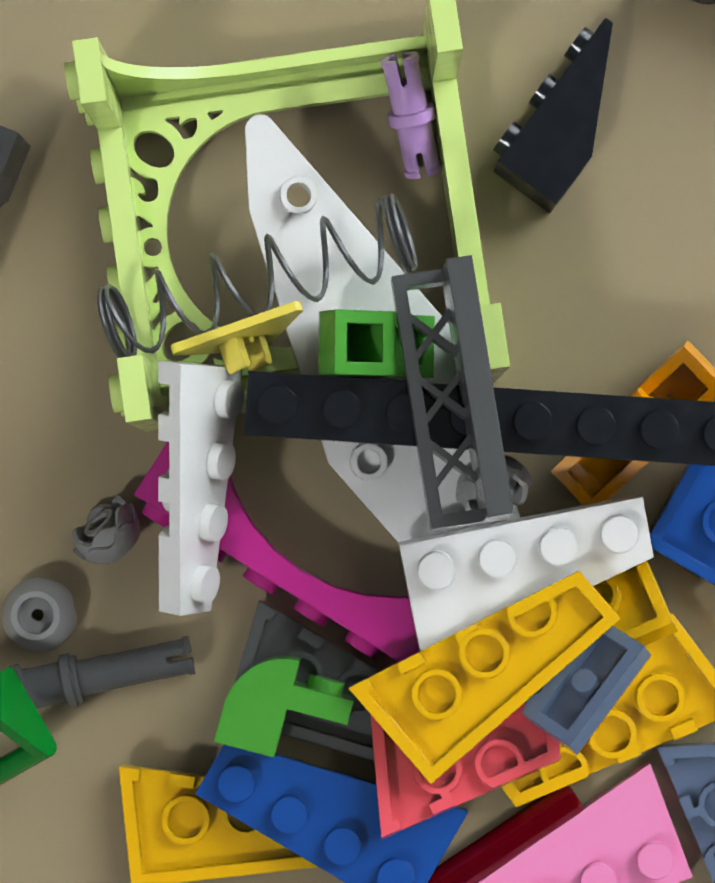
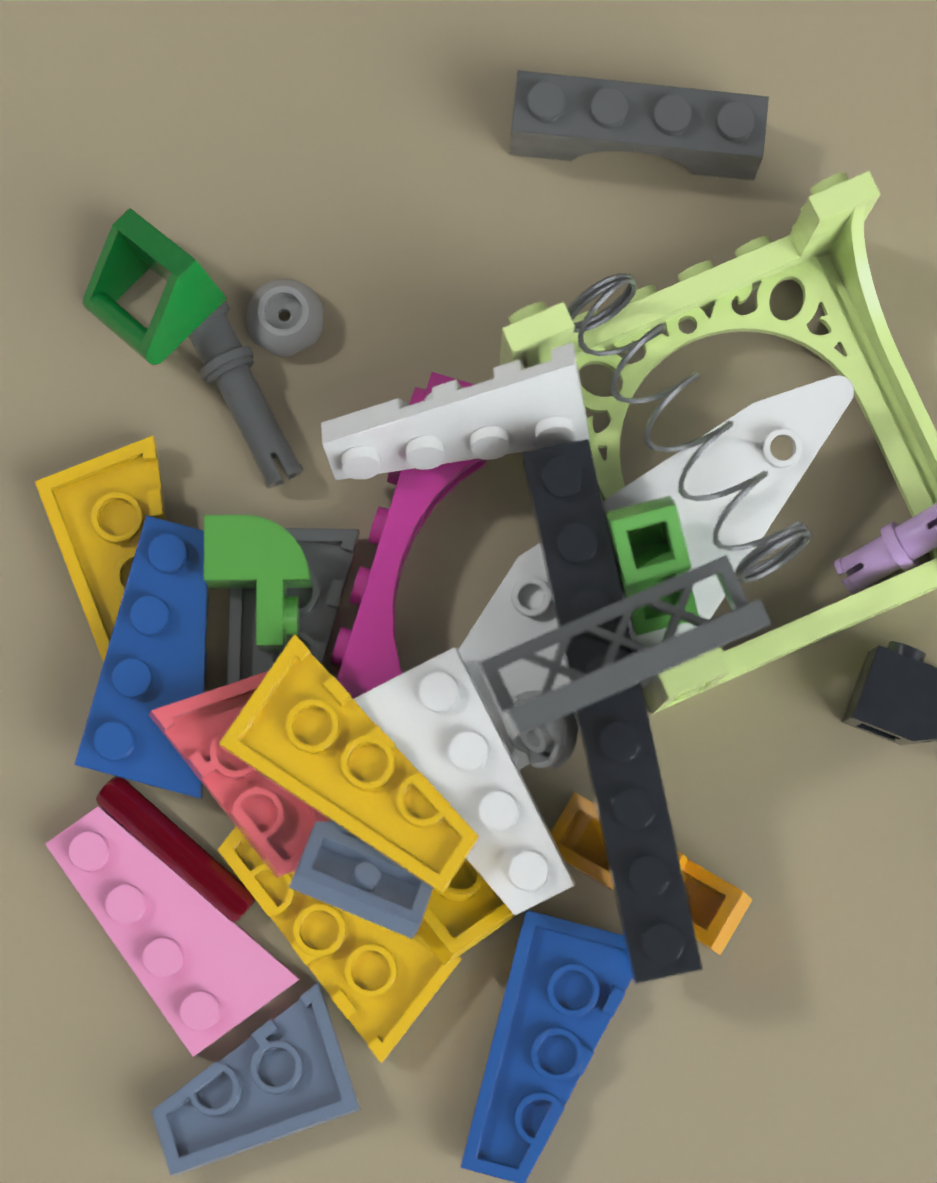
camera: 75 degrees right, 5 degrees down
light grey plate [72,496,140,564] -> none
light yellow piece [170,301,303,374] -> none

